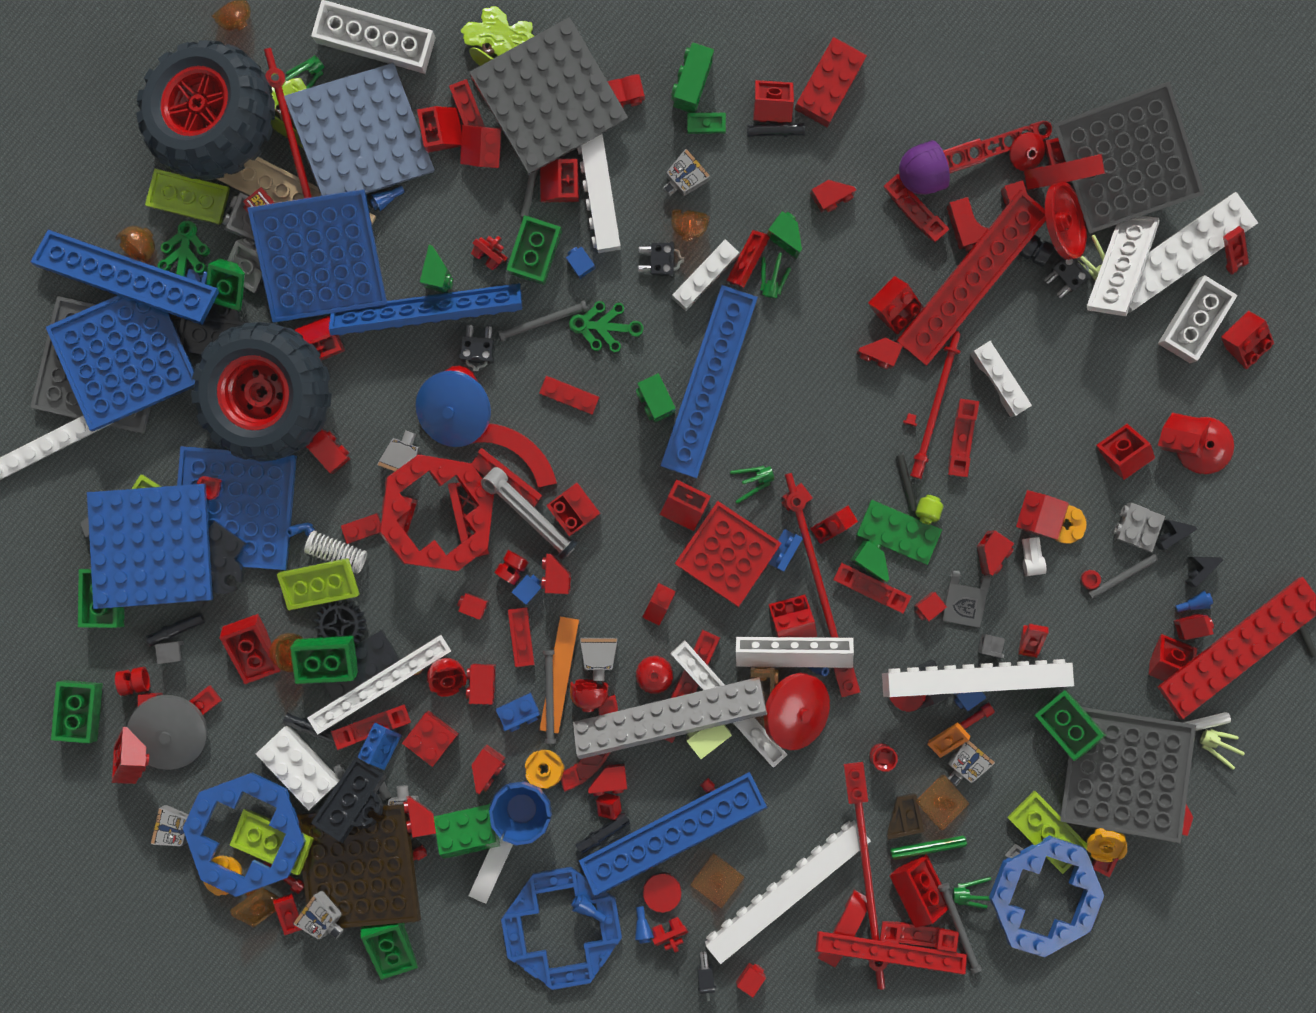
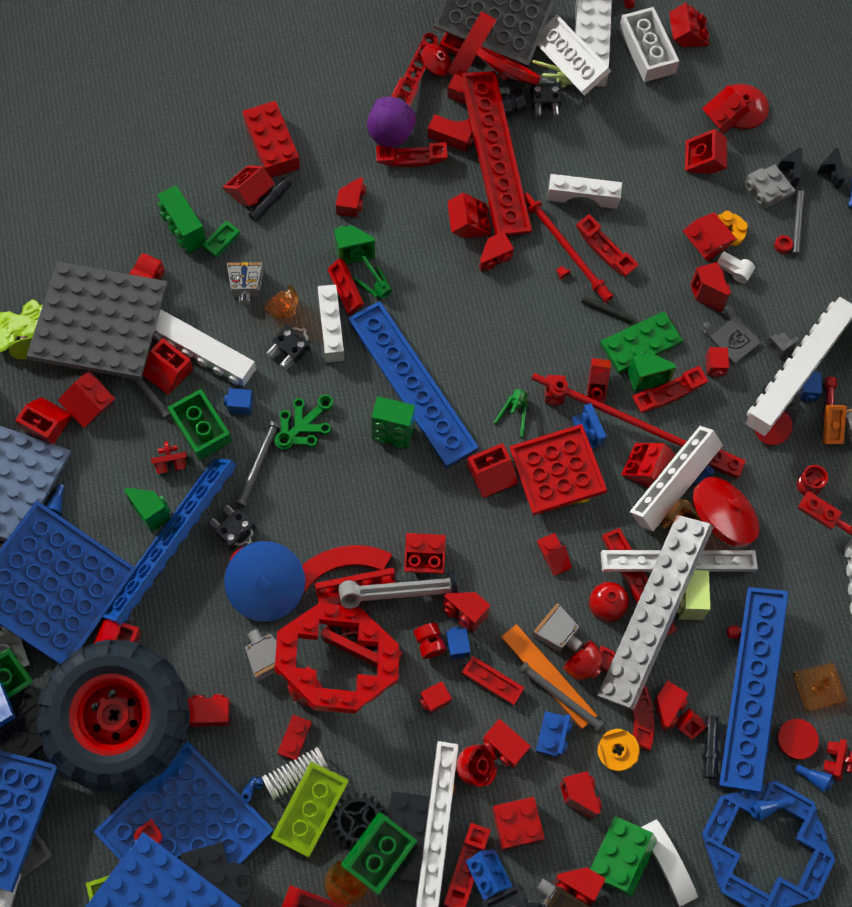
camera: 55 degrees left, 20 degrees down
red plate [449,79,485,126] -> none
blue plate [489,781,552,845] -> none
red plate [539,376,600,415] -> none
lime head [915,495,943,525] -> none
red slope [1018,624,1049,658] -> none

